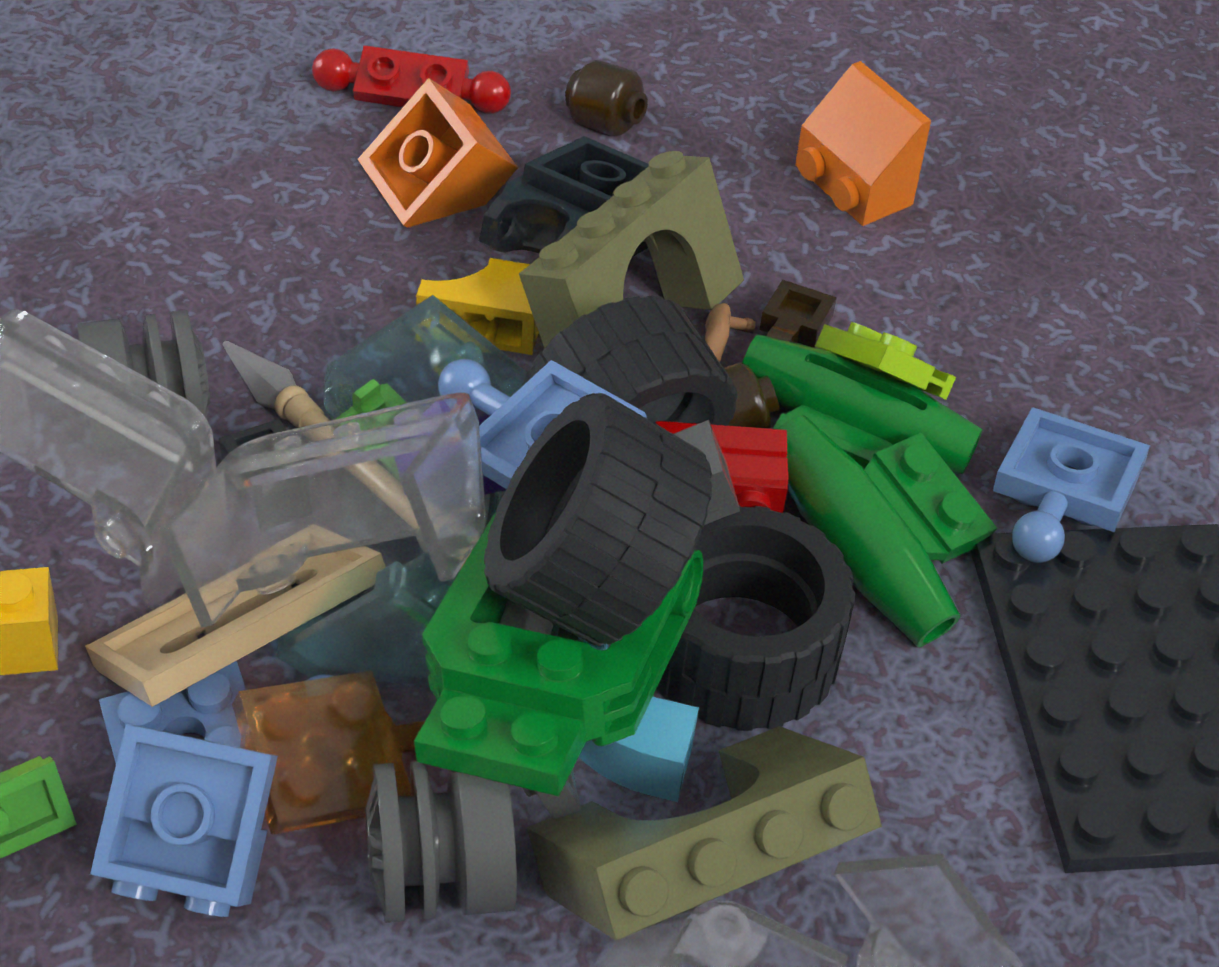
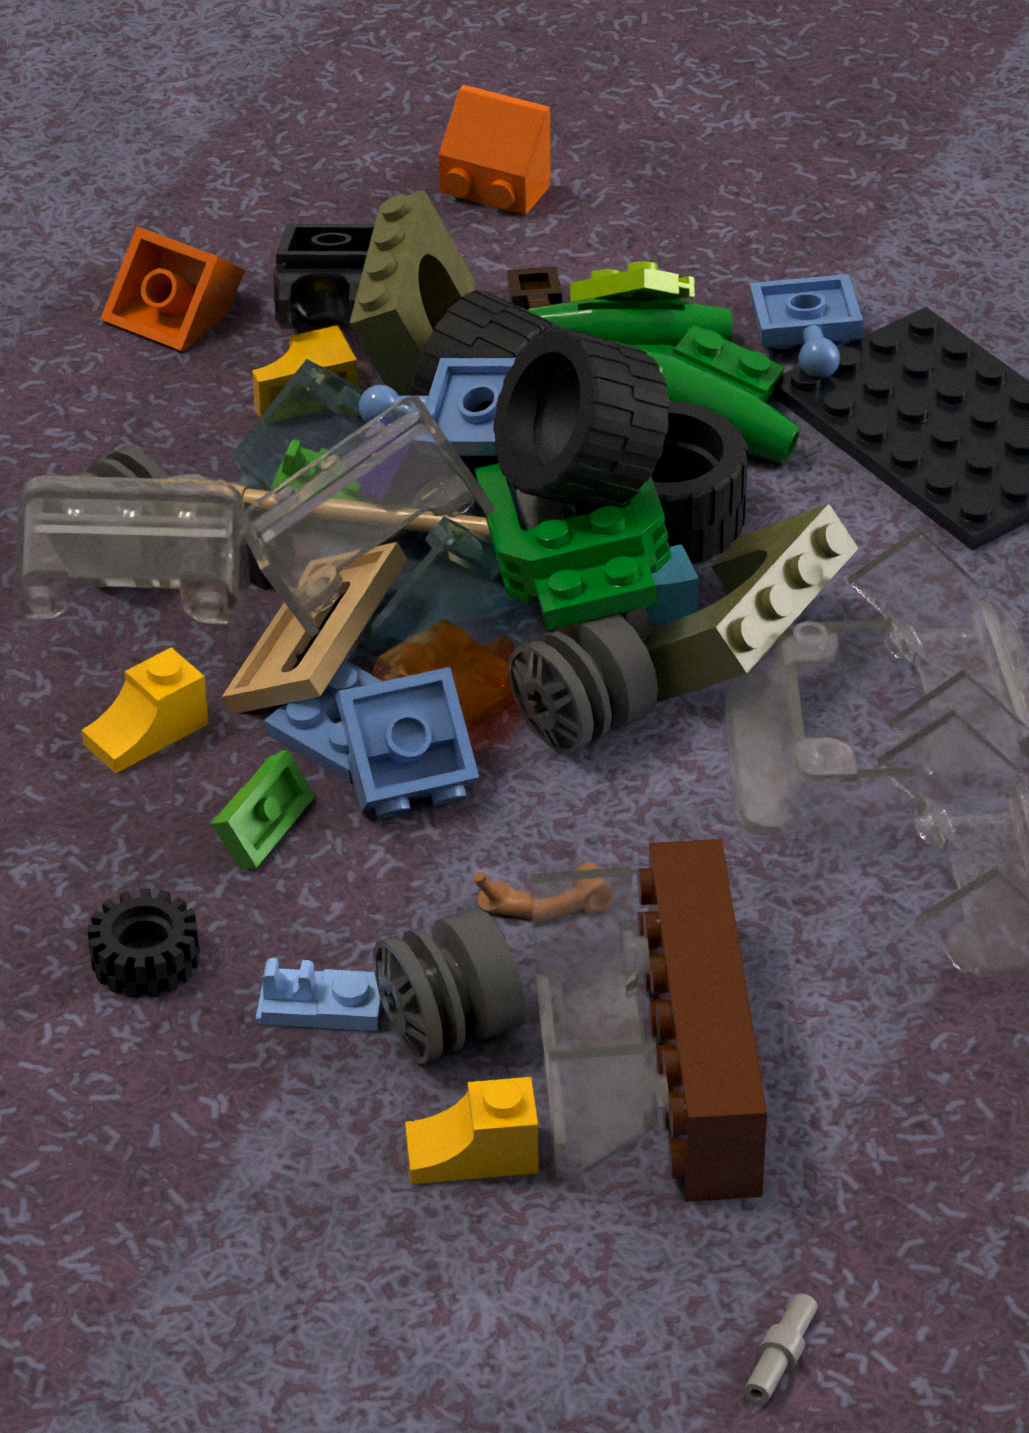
camera: 25 degrees left, 5 degrees down
red plate [312,45,511,114] -> none
dark brown head [565,60,648,136] -> none

